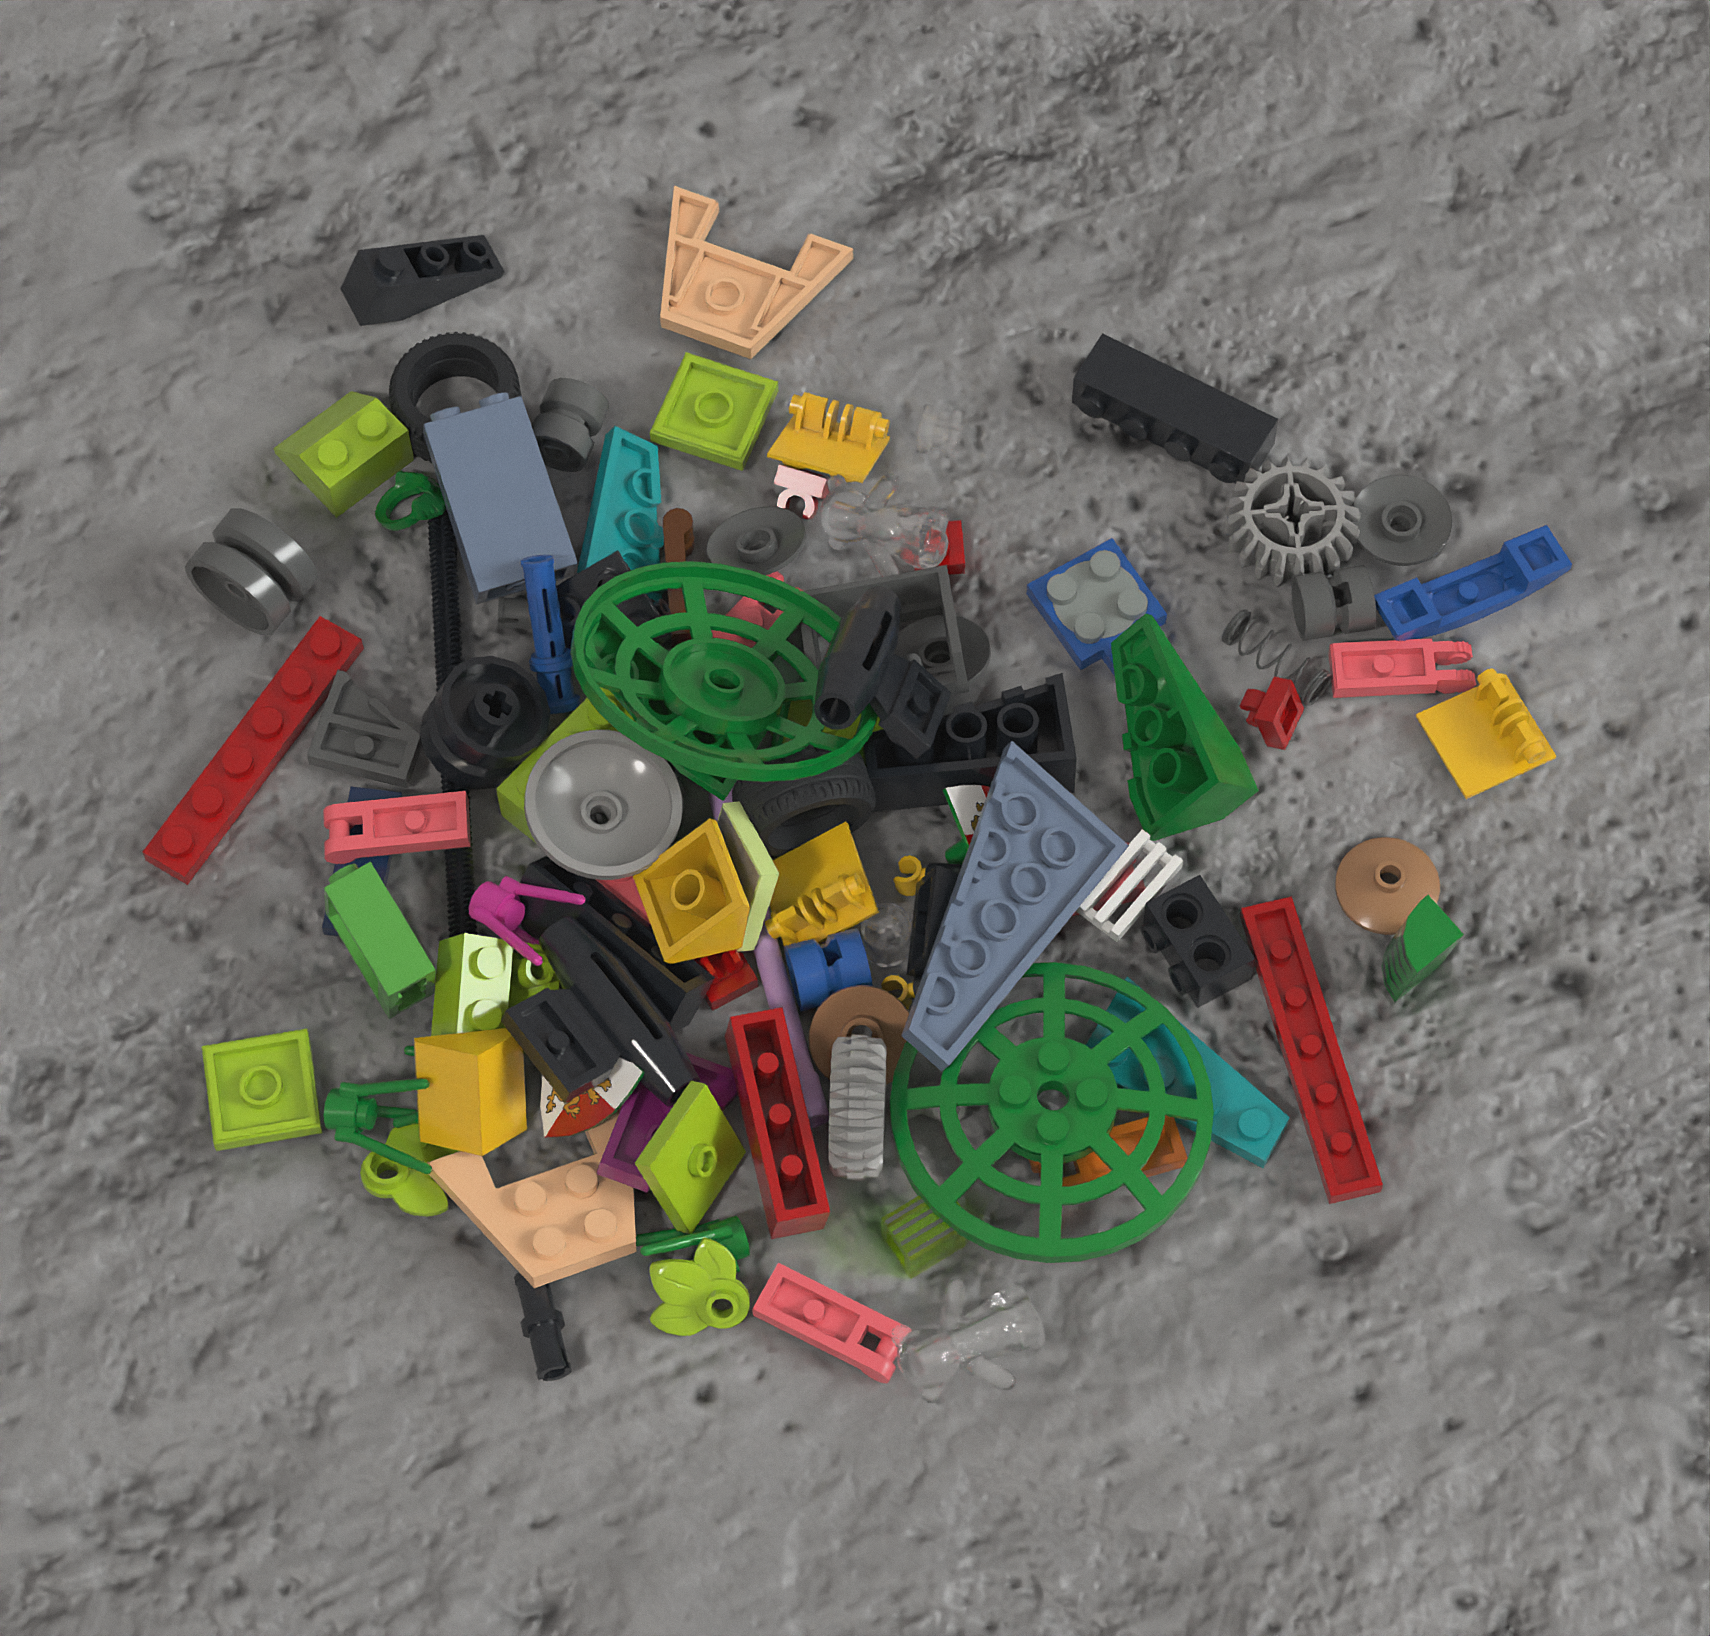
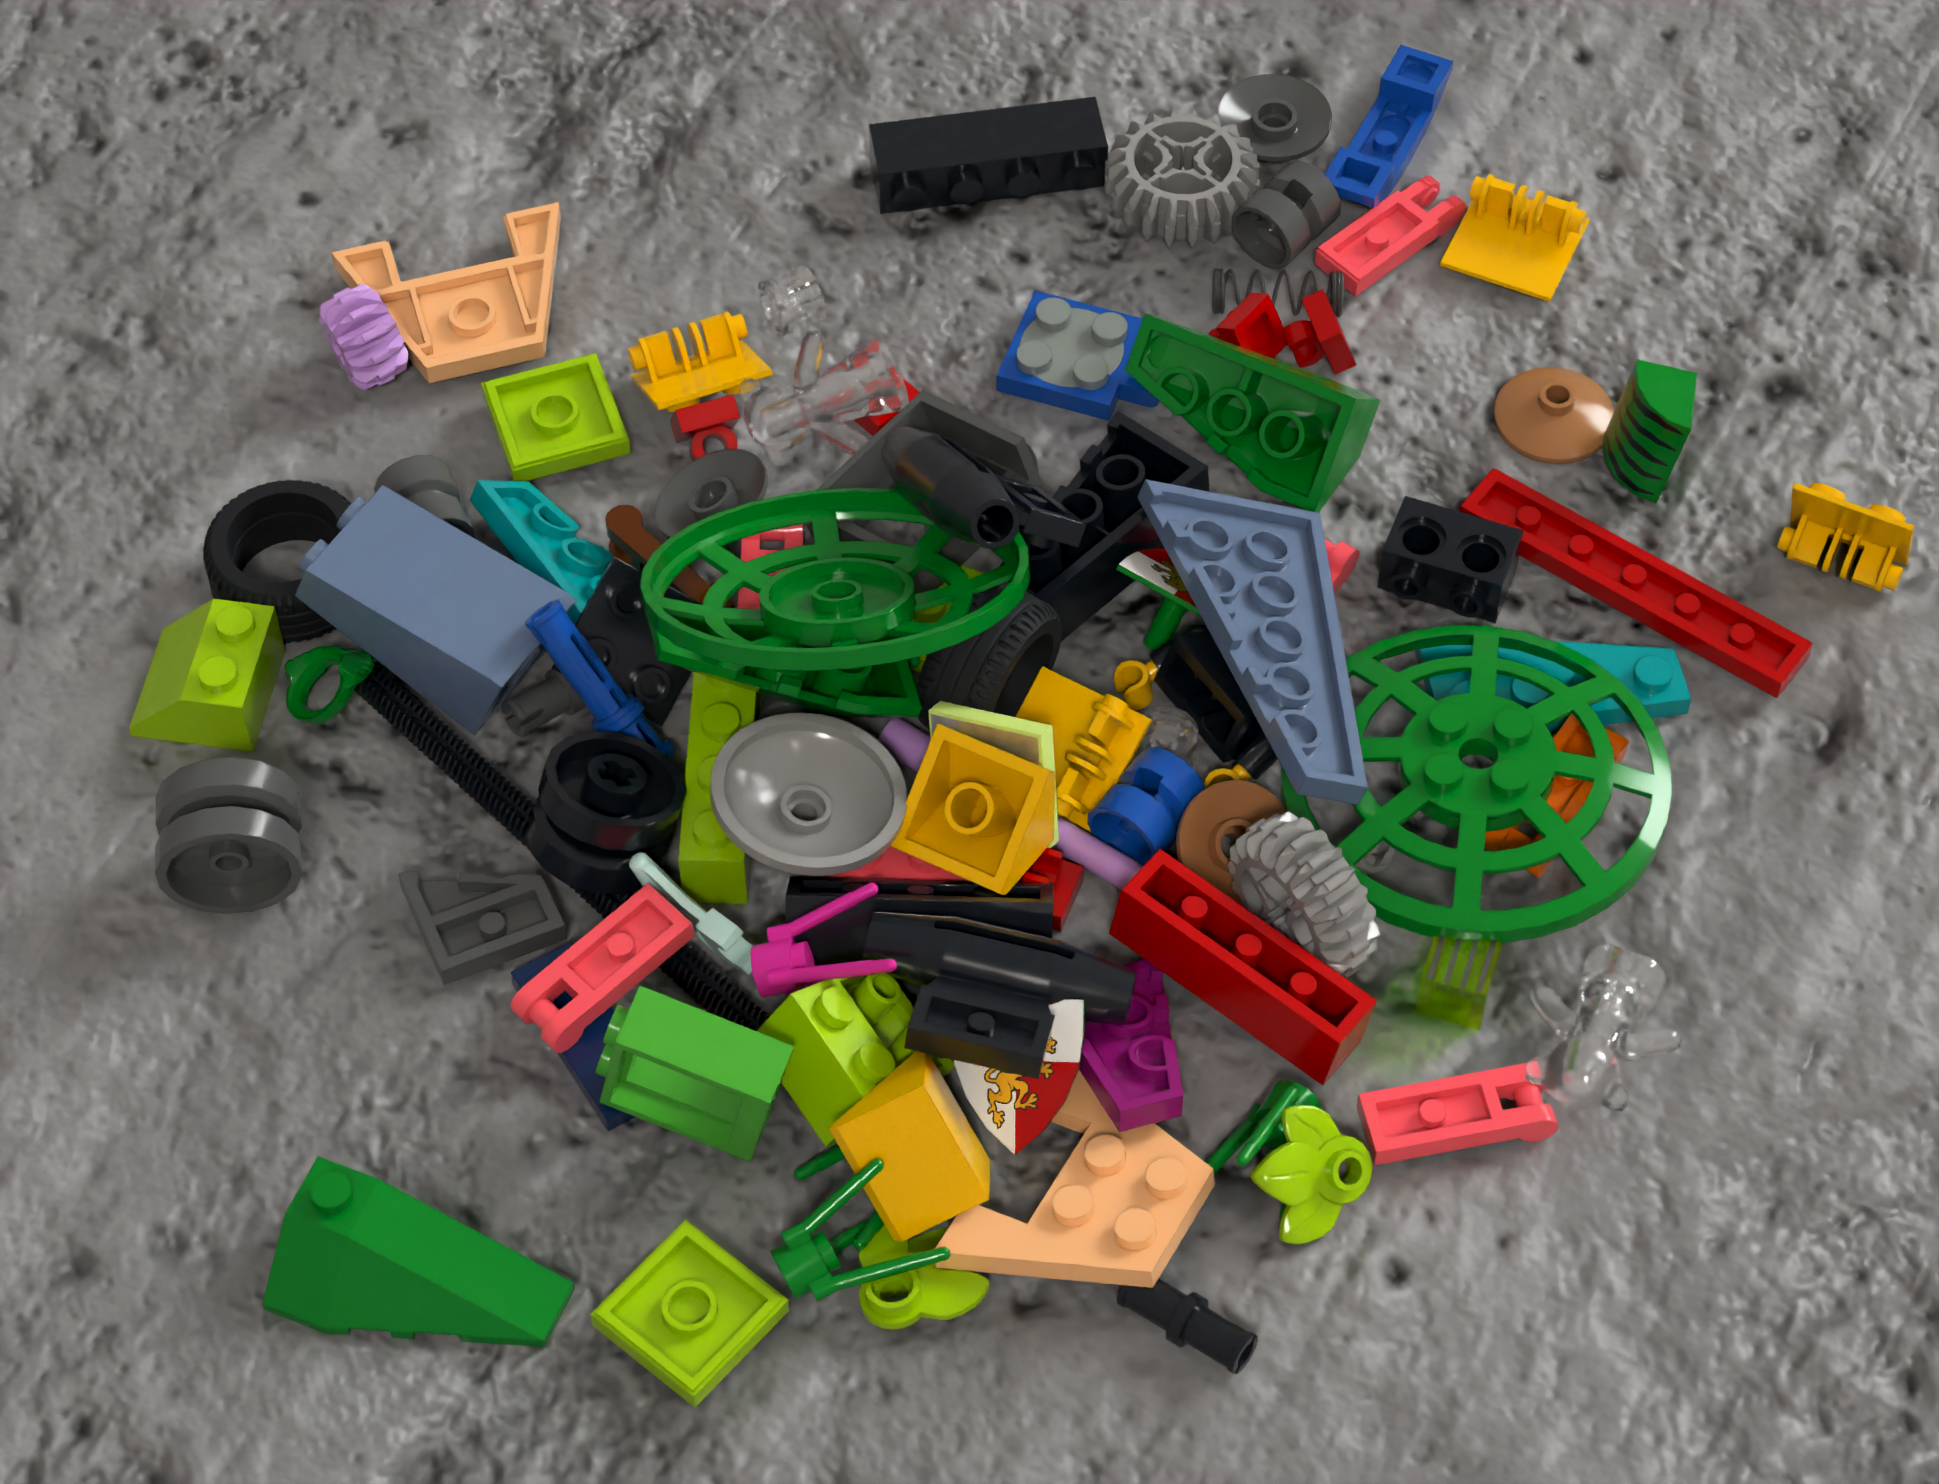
camera: 40 degrees left, 10 degrees down
red plate [142,616,364,885] -> none
black slope [340,235,505,326] -> none
lime plate [635,1080,746,1234] -> none
white tile [1076,830,1183,942] -> none
none -> green wedge [262,1157,575,1347]
none -> lavender gear [319,284,409,390]
none -> light aqua piece [629,852,753,975]
none -> red tile [1208,292,1288,359]
none -> yellow hinge [1777,483,1915,593]

